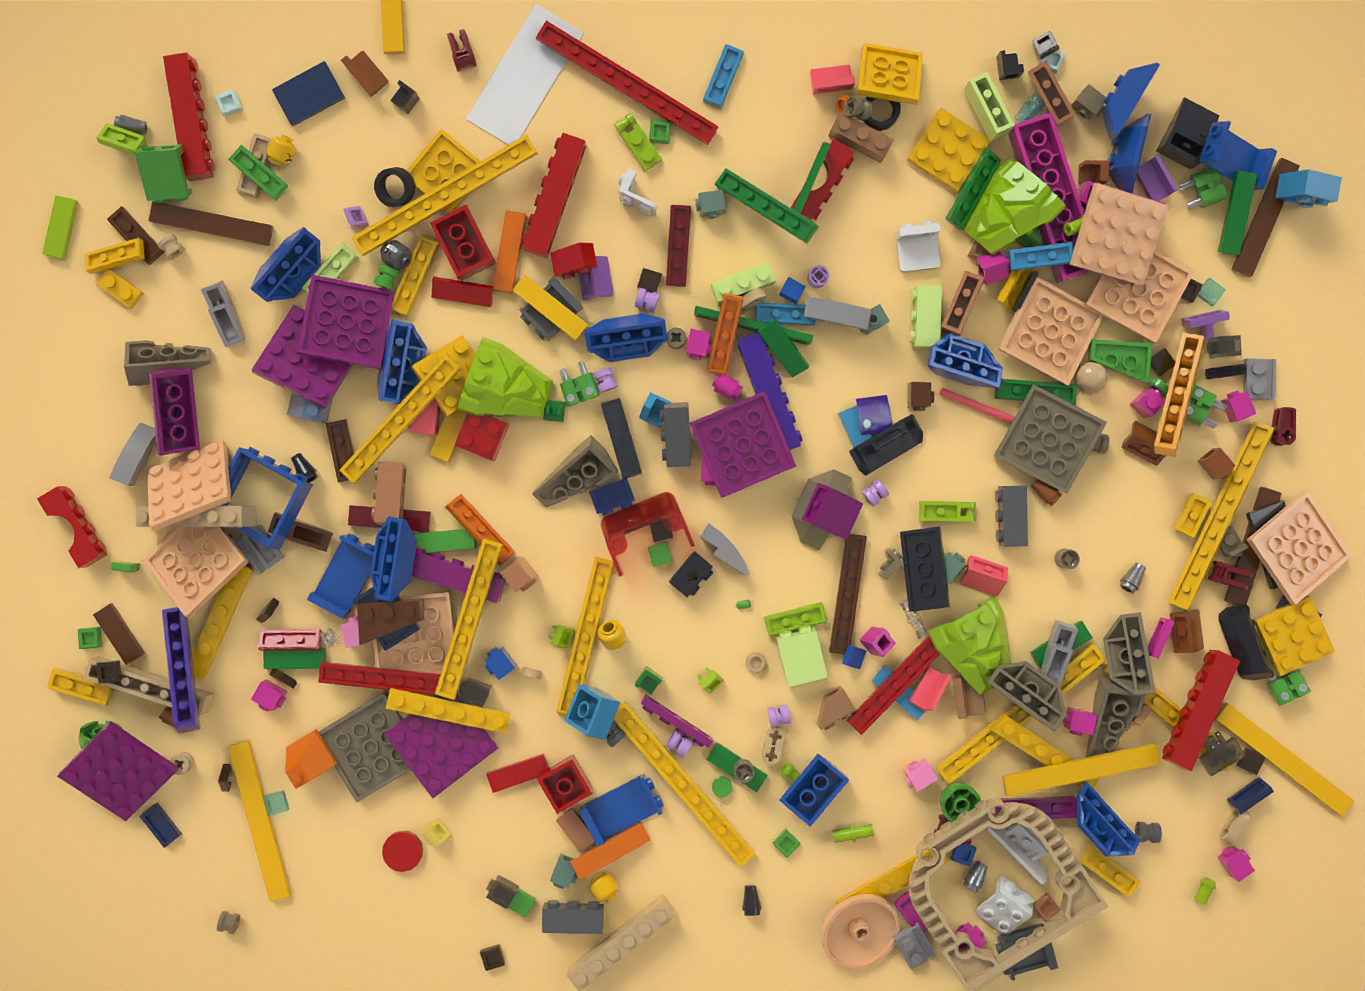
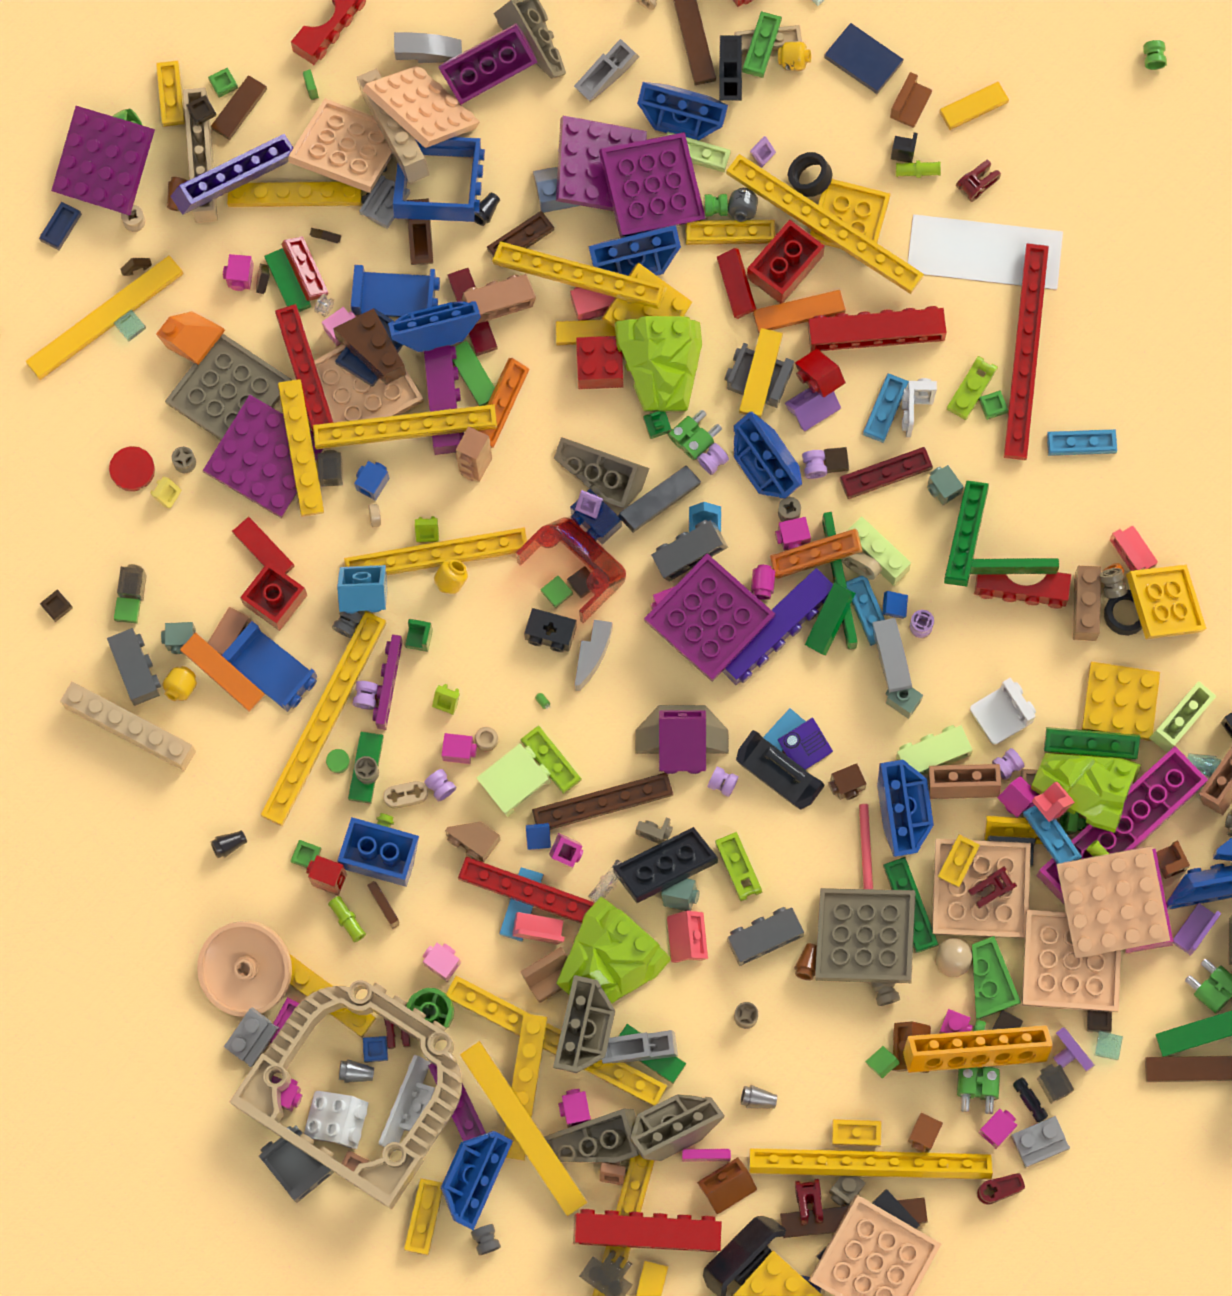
camera: 70 degrees right, 15 degrees down
none -> dark tan wheel [172,446,196,474]
none -> red brick [306,855,347,896]
none -> reddish brown tile [367,881,400,929]
none -> dark pink brick [441,733,477,764]
none -> lavender slope [575,490,603,518]
none -> black arch [719,35,742,101]
none -> dark azure tile [863,373,909,443]
none -> bright green tile [865,1046,900,1078]
none -> lime pin [896,160,941,178]
none -> yellow plate [938,834,980,888]
none -> dark red piece [968,866,1017,909]
none -> lavender wheel [992,748,1025,780]
none -> coral panel [1032,782,1075,822]

